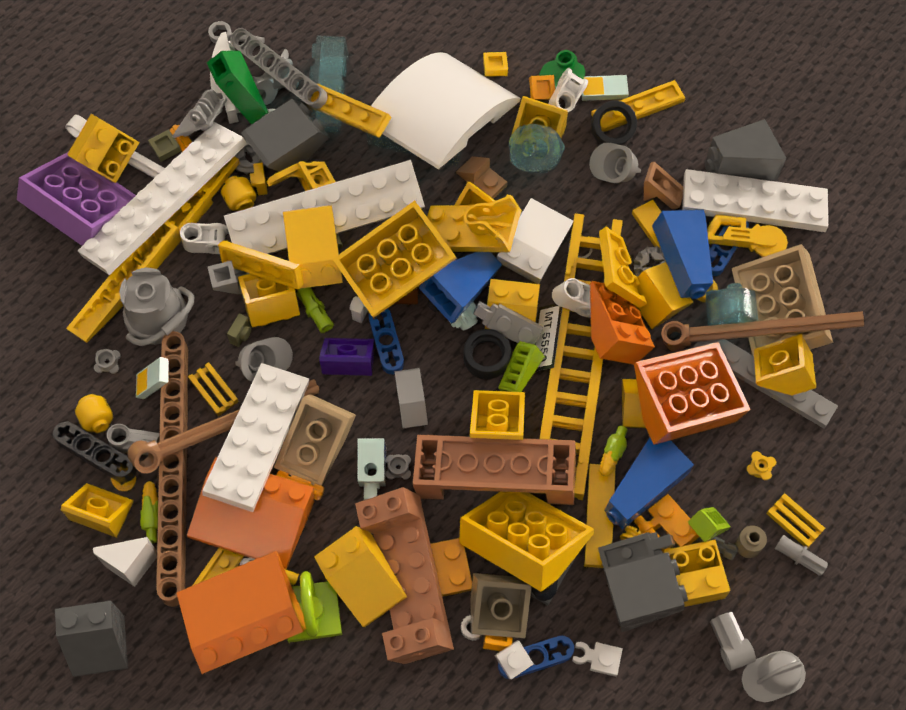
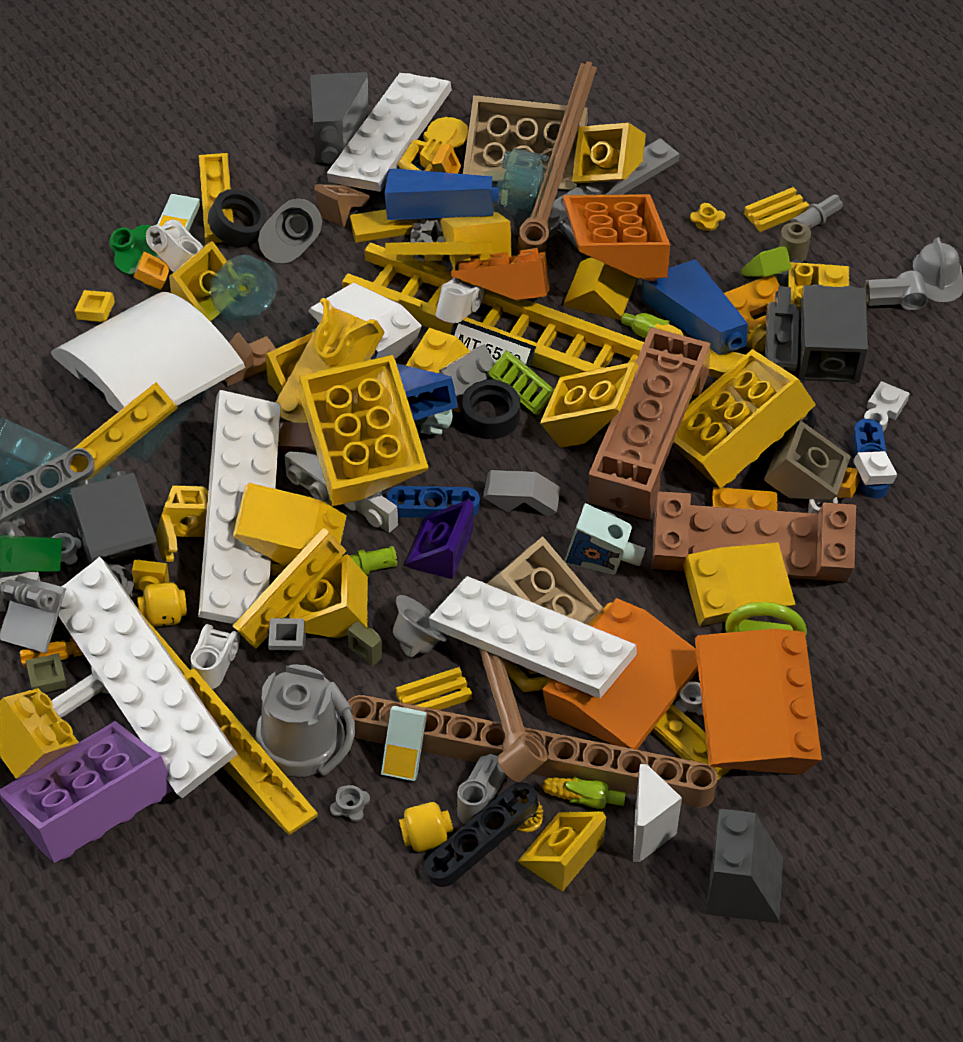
camera: 75 degrees left, 15 degrees down
none -> light orange plate [431,144,461,174]

